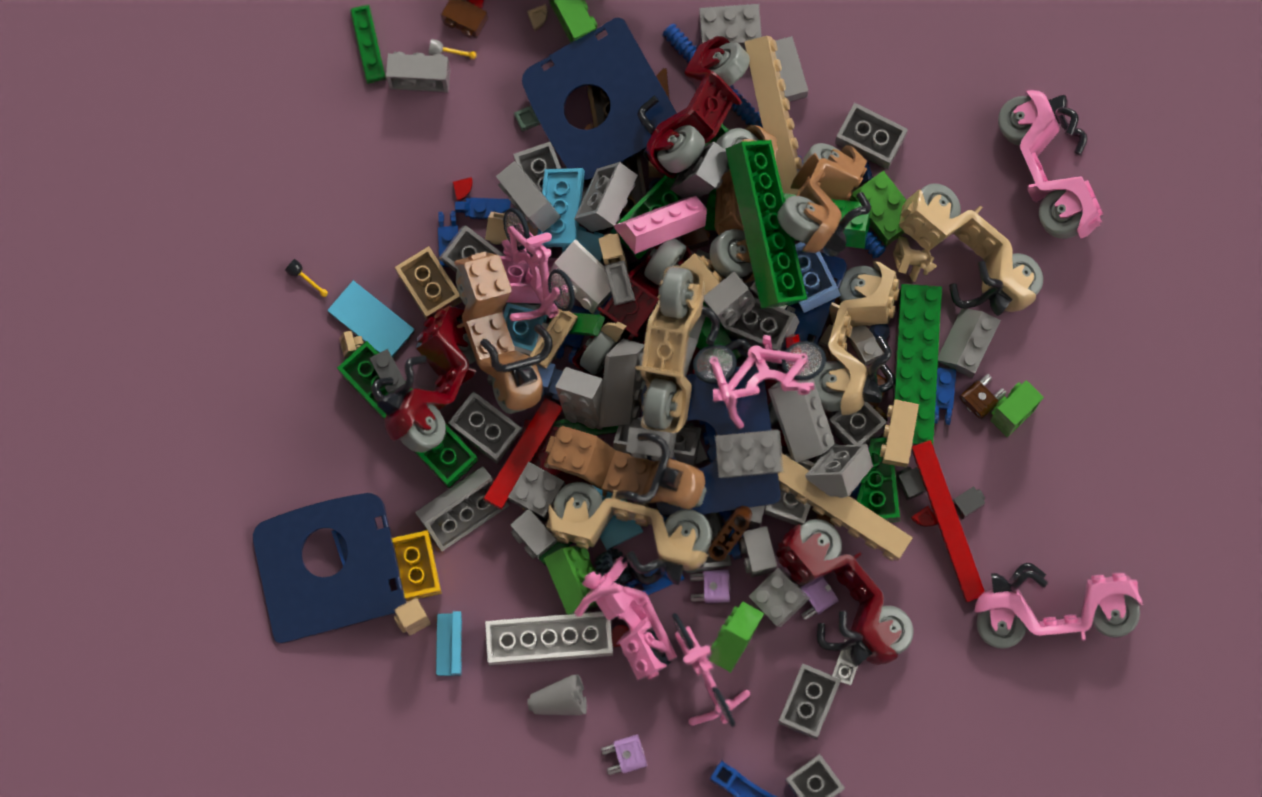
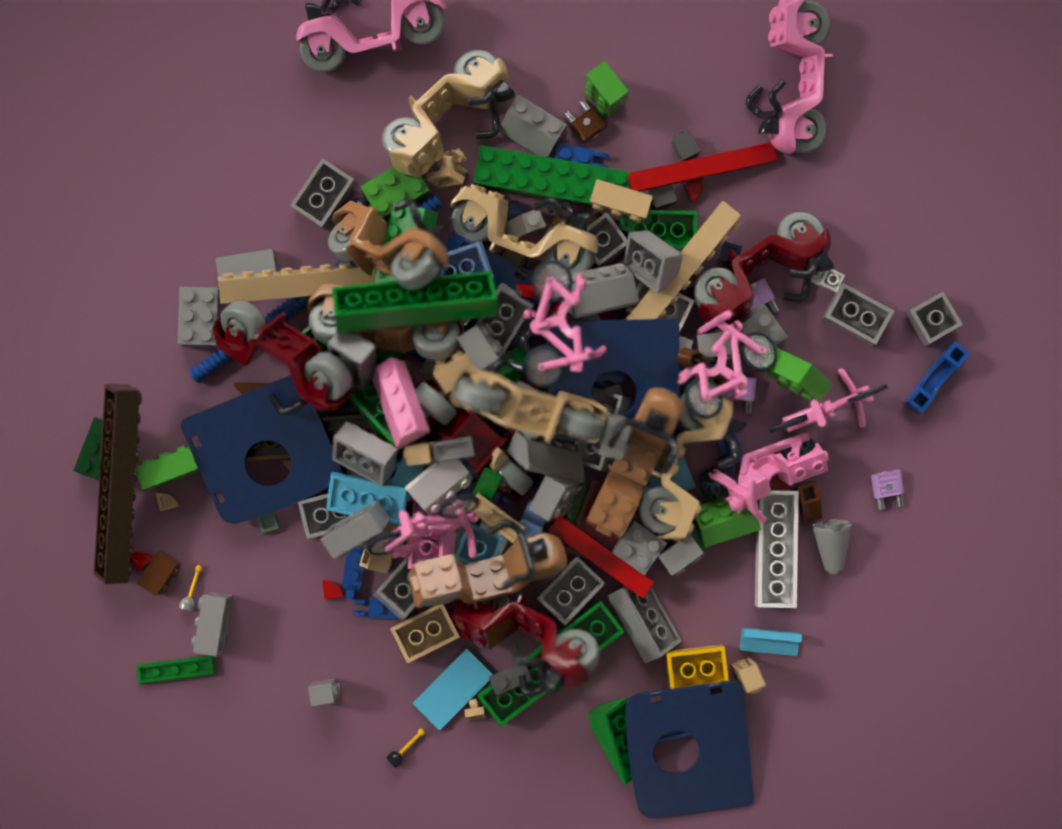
camera: 85 degrees left, 10 degrees up
light grey brick [715,430,784,478] -> none
none -> light grey brick [308,678,341,706]
none -> green wedge [587,697,632,785]
none -> piece [677,311,777,419]
none -> dark blue plate [718,242,742,263]
none -> reddish brown slope [794,481,822,523]

